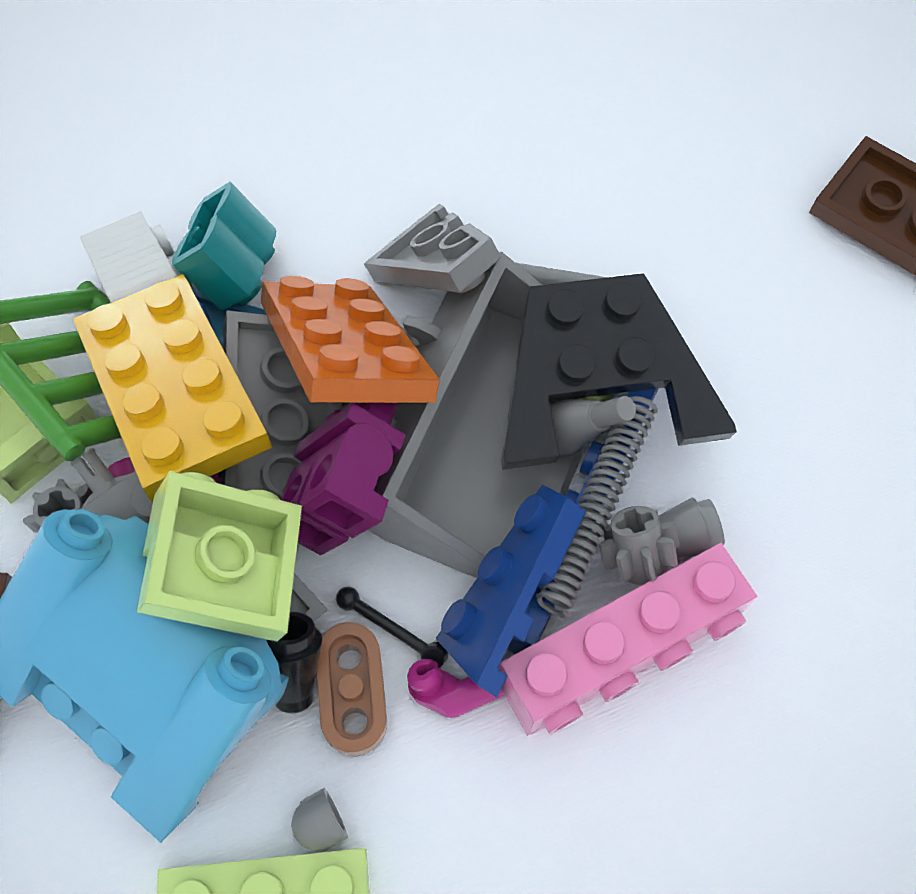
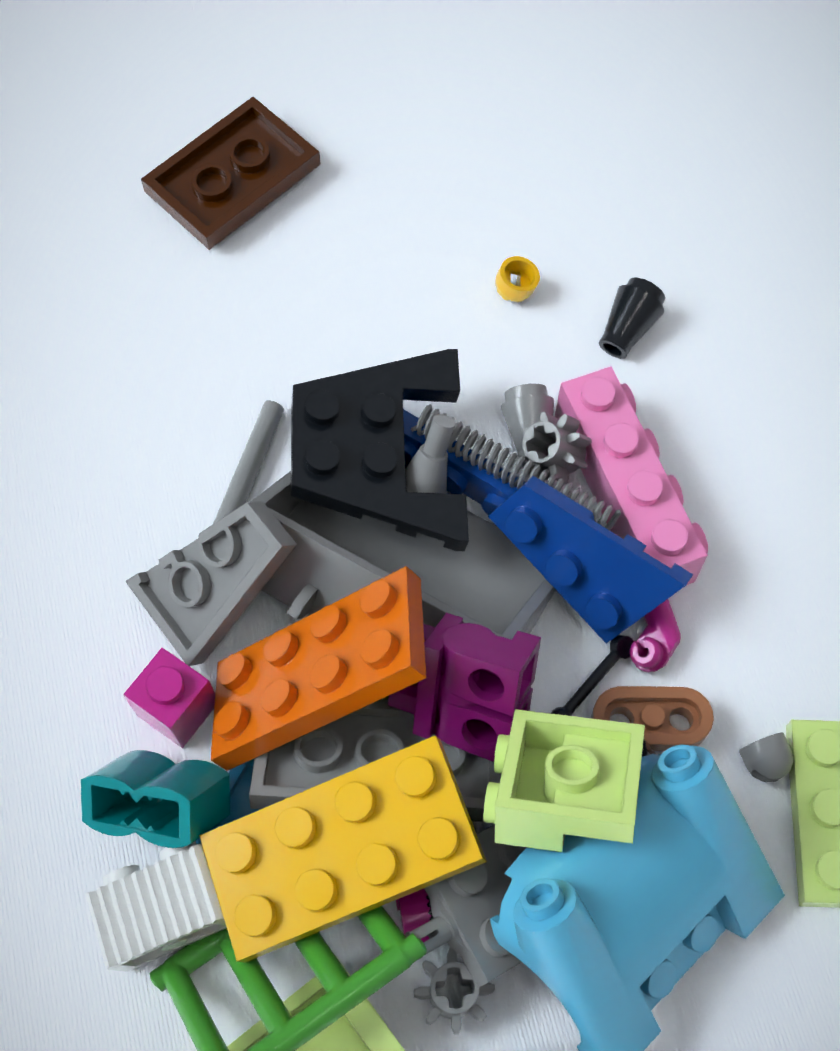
camera: 80 degrees left, 0 degrees up
none -> dark pink brick [123,647,215,749]
none -> yellow hinge [495,256,540,302]
none -> black cone [598,277,666,359]

